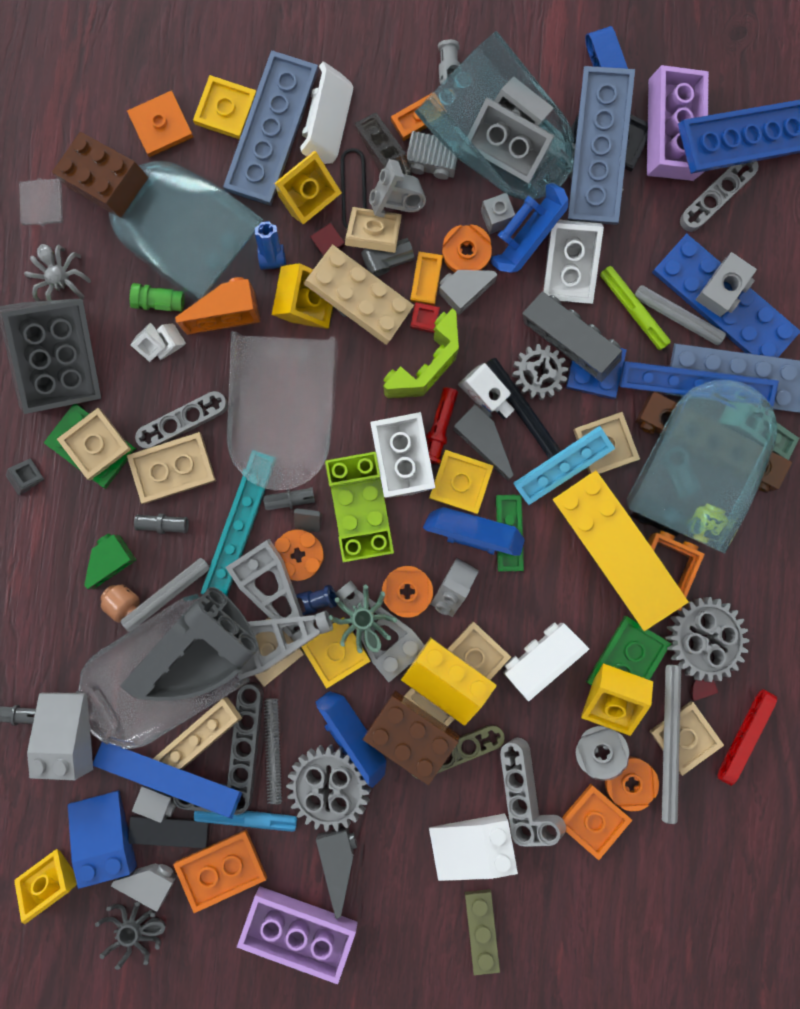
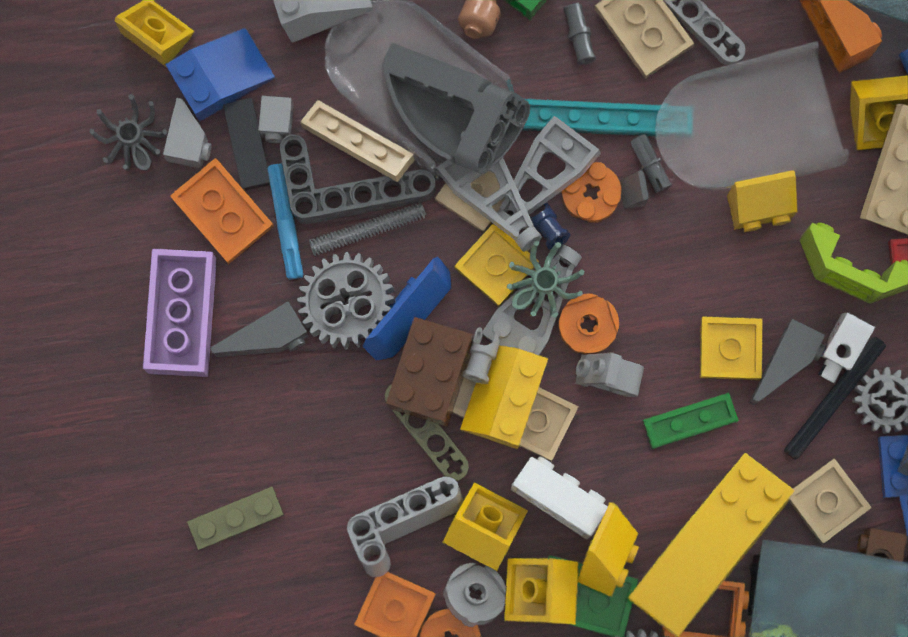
camera: 70 degrees right, 5 degrees down
blue tile [93,740,242,819] -> none
light grey axle [120,558,209,632] -> none
lime slope [325,452,394,562] -> none
white slope [370,412,435,498] -> none
blue piece [423,507,525,556] -> none
red pin [426,387,458,465] -> none
white slope [429,813,518,881] -> none
medium azure plate [514,426,615,505] -> none
none -> yellow slope [443,482,528,571]
none -> light grey piece [462,327,501,384]
none -> yellow slope [577,502,639,597]
none -> yellow slope [727,170,798,232]

